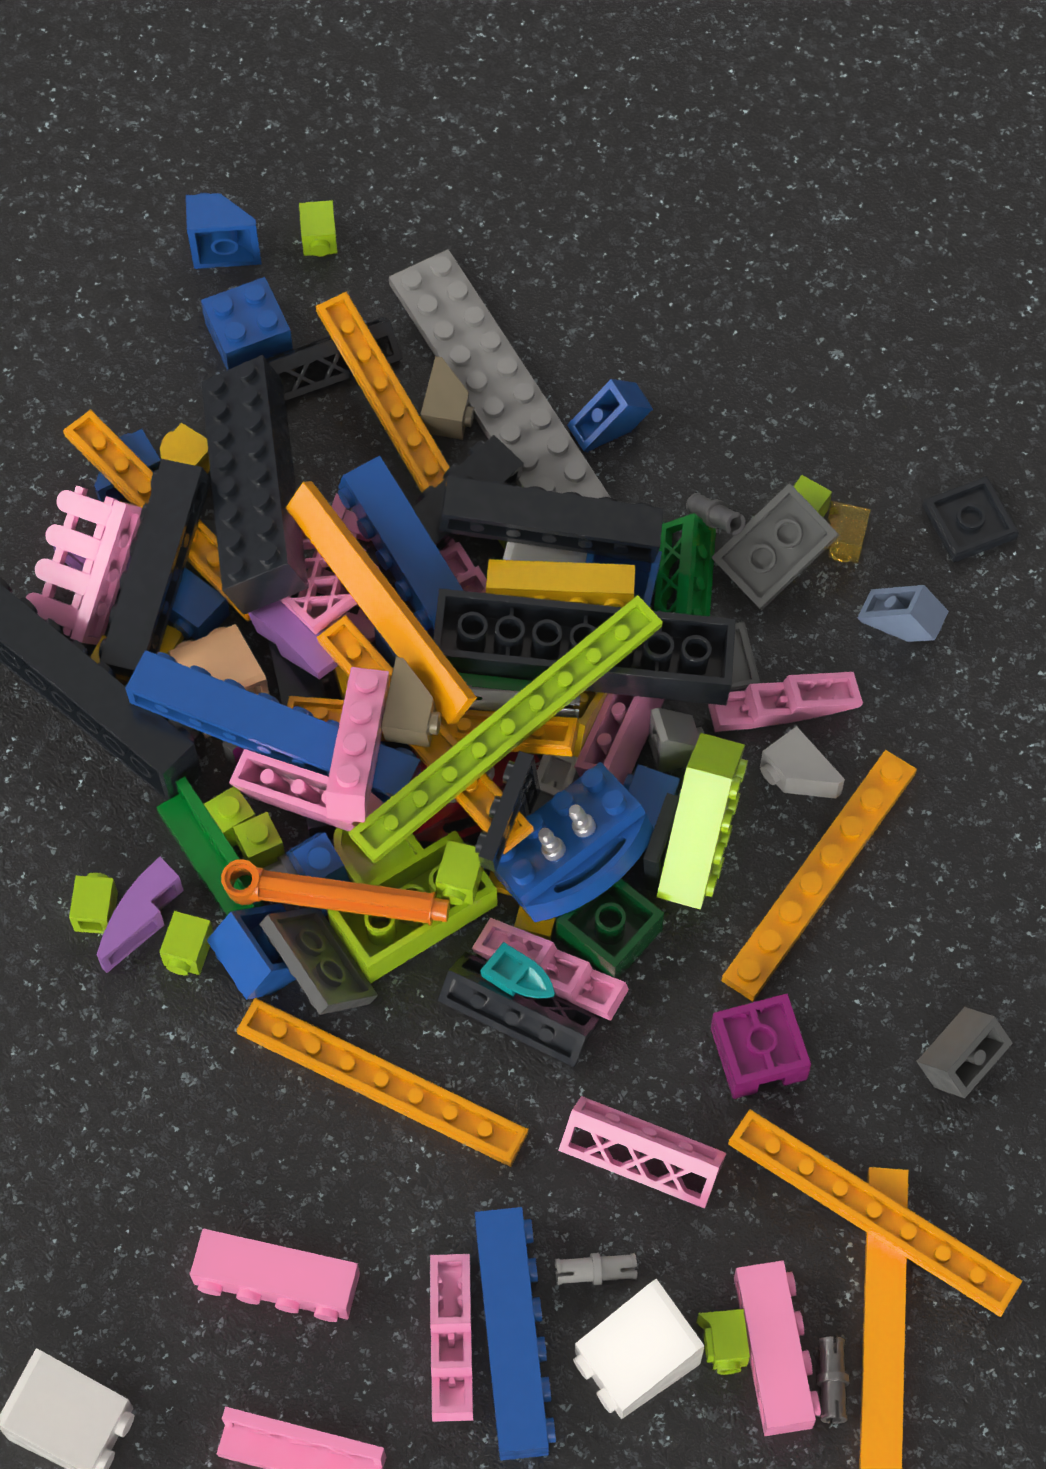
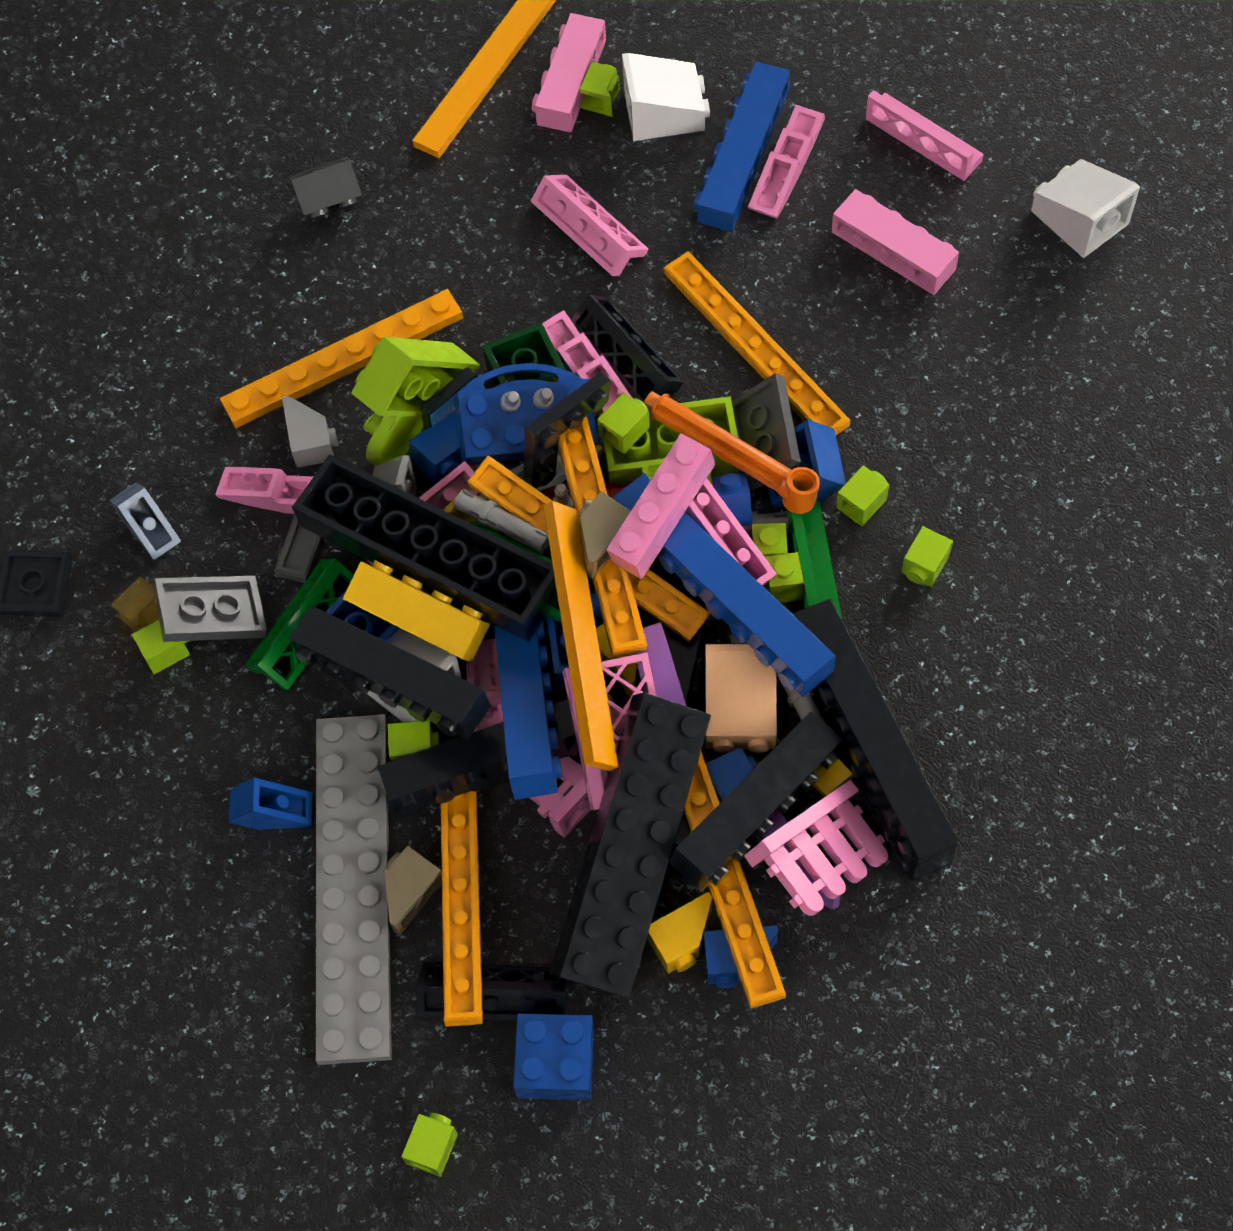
camera: 150 degrees left, 0 degrees up
medium lavender slope [97,857,184,973] -> none
blue slope [186,193,262,269] -> none
lime plate [349,595,663,864] -> none
teal plate [480,942,555,998] -> none
light grey pin [555,1253,637,1285] -> none
flat silver pin [686,493,745,535] -> none
magenta piece [711,994,811,1099] -> none
light orange tile [728,1109,1022,1317] -> none
flat silver pin [817,1336,849,1424] -> none

